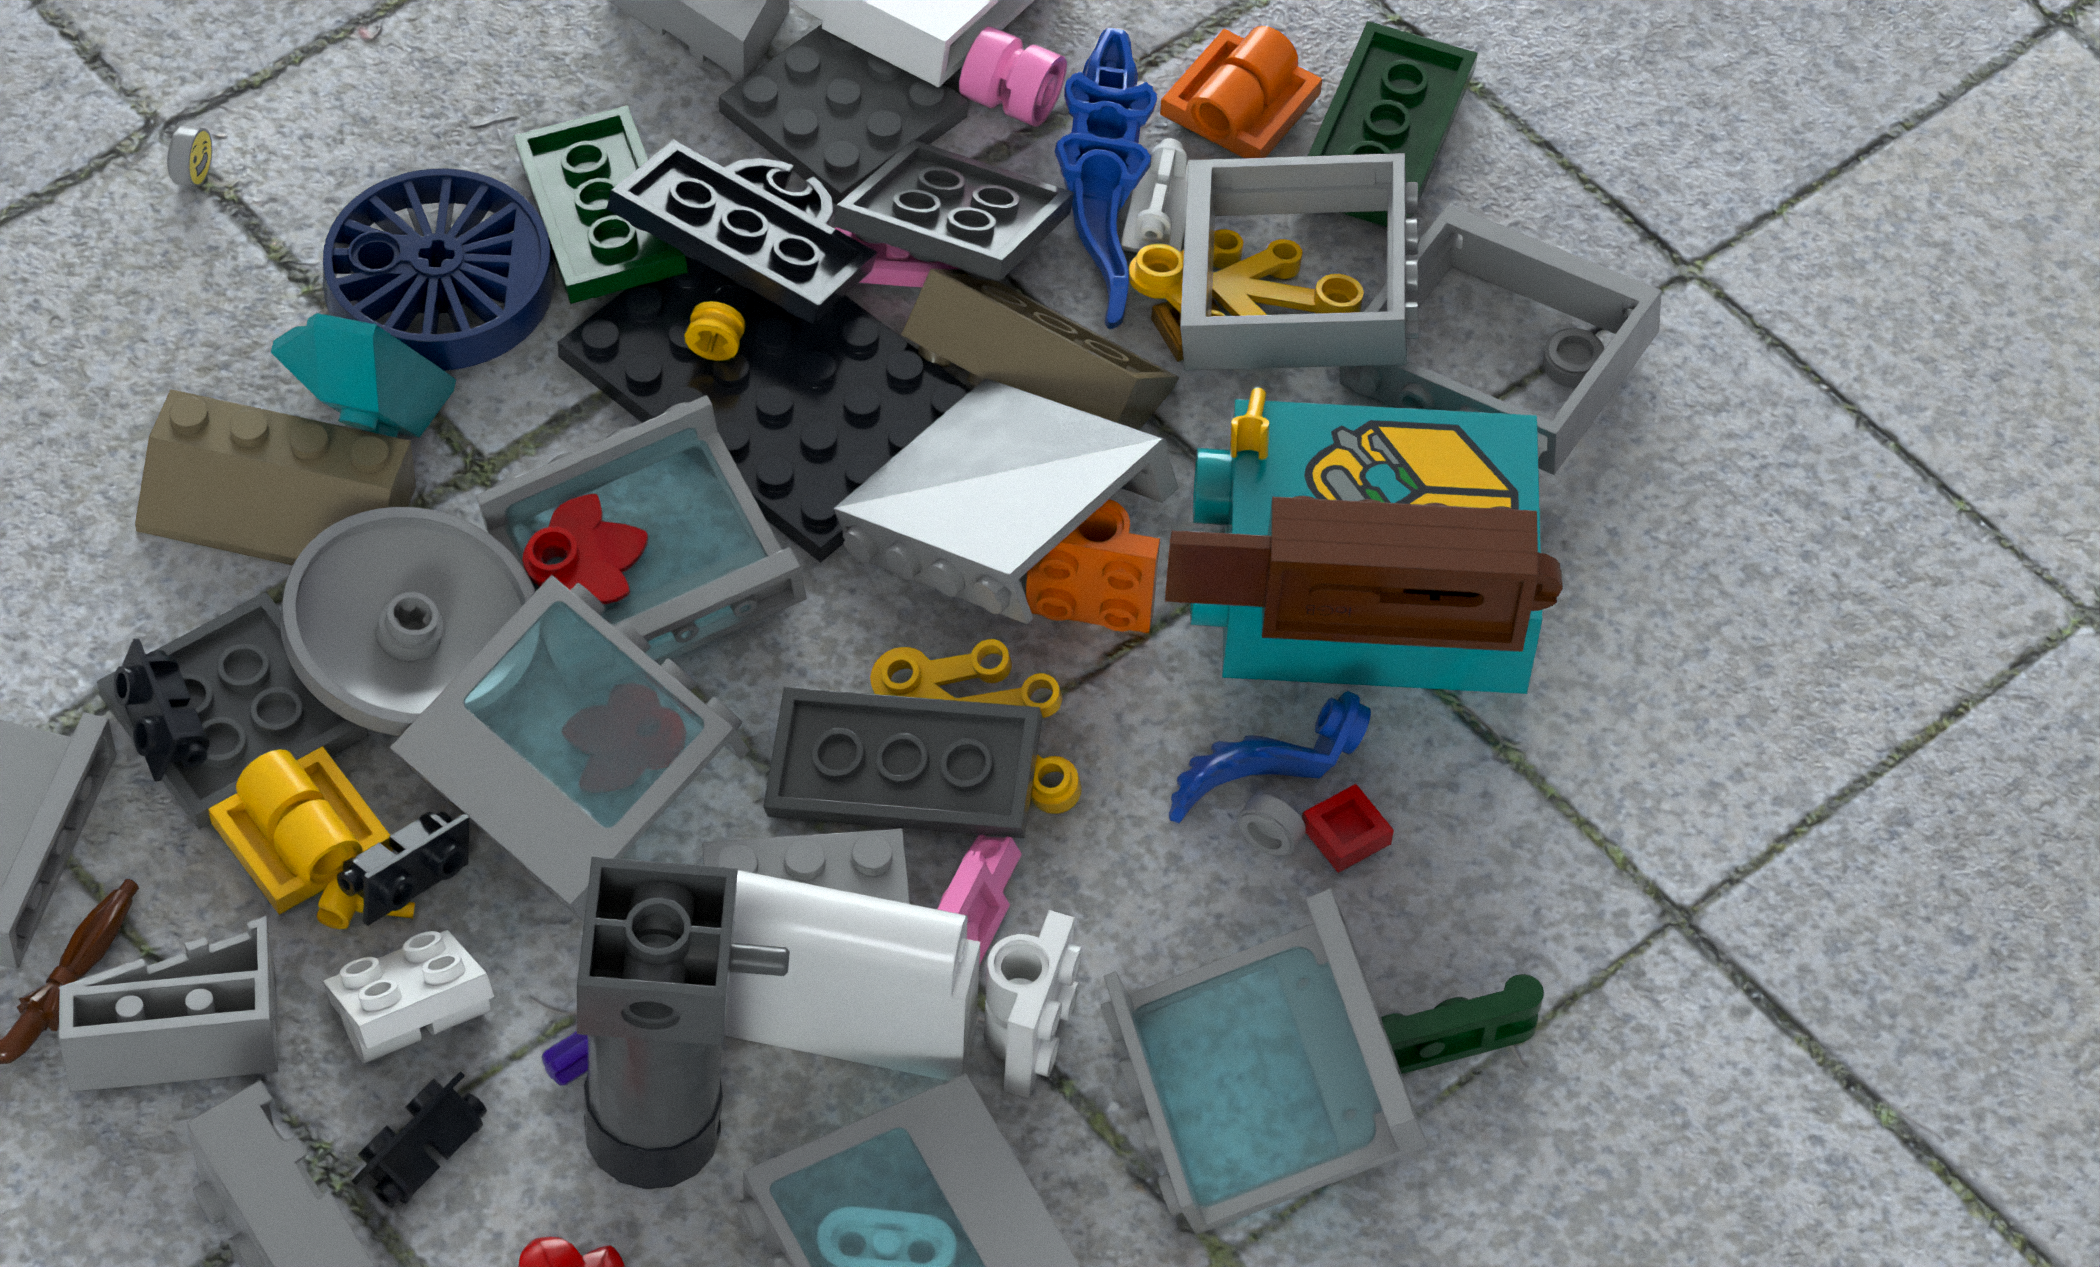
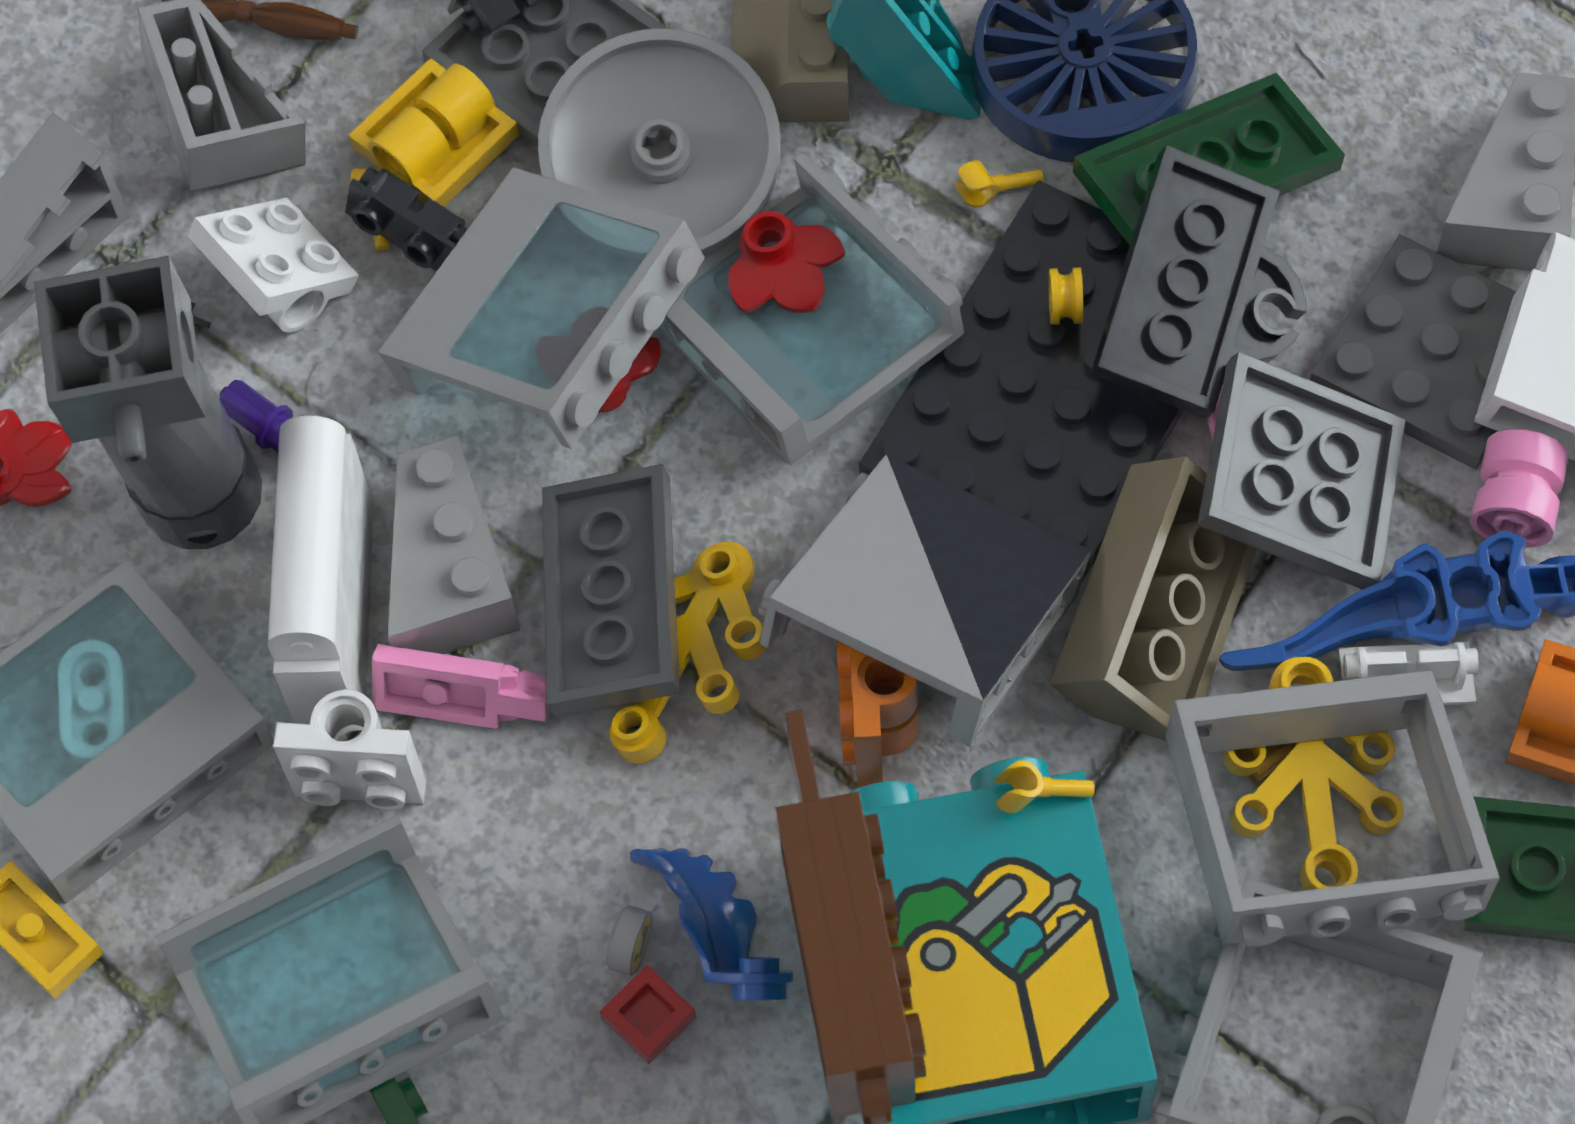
camera: 85 degrees right, 10 degrees up
none -> yellow hand [955,160,1044,208]

